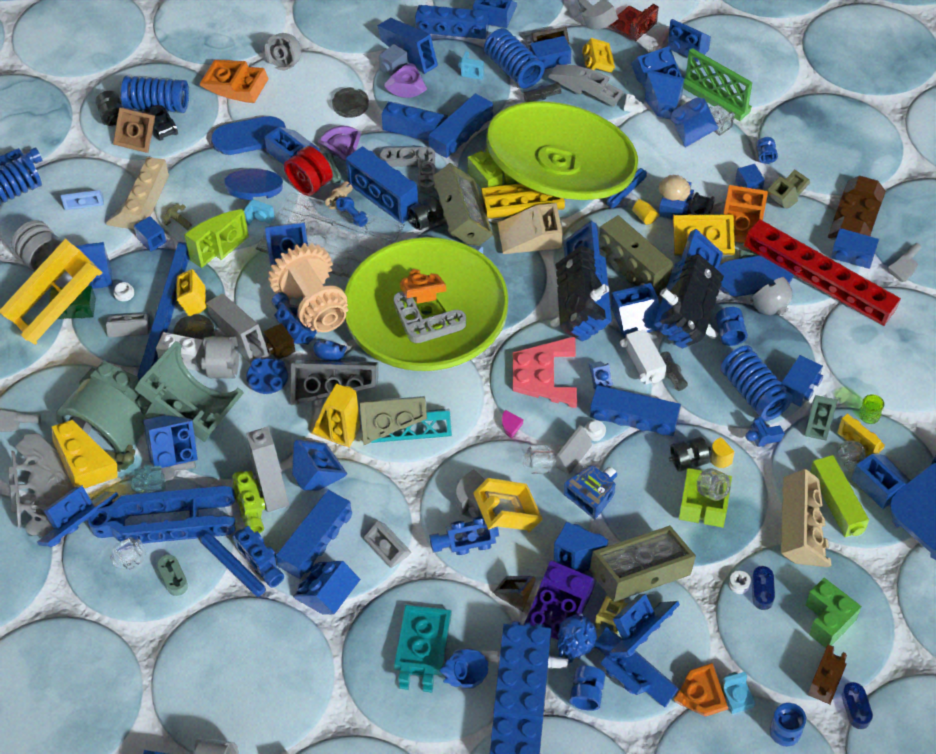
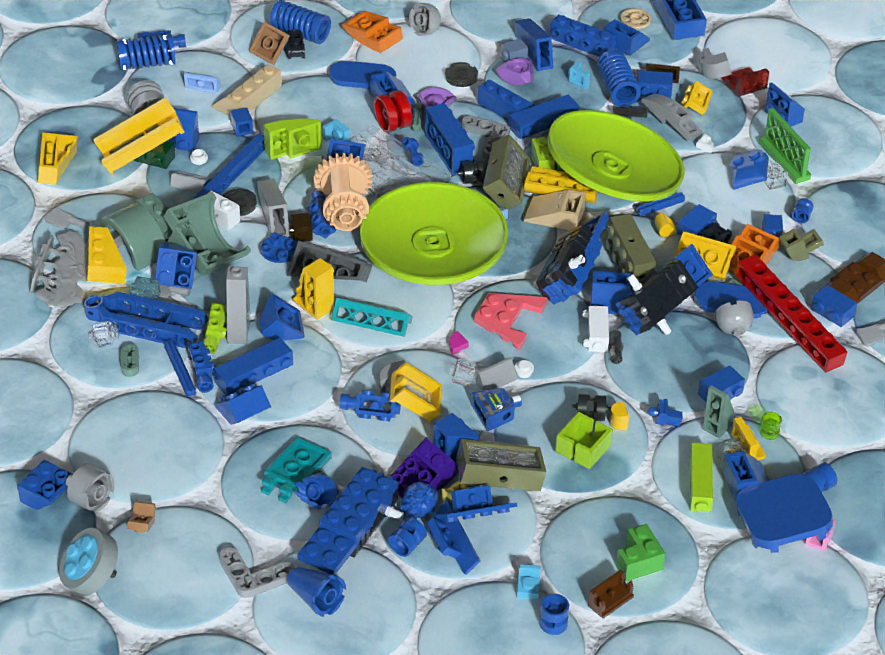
camera: 20 degrees right, 10 degrees down
blue bracket [37,485,119,547] -> none
pearl dark grey wheel [96,91,123,126] -> none
olive piece [105,445,135,472] -> none
olive piece [163,204,192,230] -> none
yellow brick [177,269,206,316] -> none
light grey brick [201,336,239,379] -> none
blue tile [224,169,283,200] -> none
blue hair [313,340,347,361] -> none
tan pin [325,181,353,209] -> none
wing [360,396,427,445] -> none
light grey slope [363,521,412,568] -> none
light grey beam [394,292,466,343] -> none
orange plate [400,269,446,304] -> none
dark brown slope [493,576,536,612] -> none
blue piece [589,361,613,390] -> none
blue brick [590,385,681,436] -> none
blue slope [631,46,682,88] -> none
blue slope [644,70,684,119] -> none
tan hair [659,174,691,201] -> none
orange plate [674,663,728,717] -> none
clear head [696,468,731,501] -> none
blue wheel [716,307,748,346] -> none
blue piece [720,345,793,421] -> none
white bush [729,571,751,594] -> none
clear blue beam [752,566,775,610] -> none
tan wedge [781,469,832,567] -> none
clear blue beam [842,682,873,729] -> none

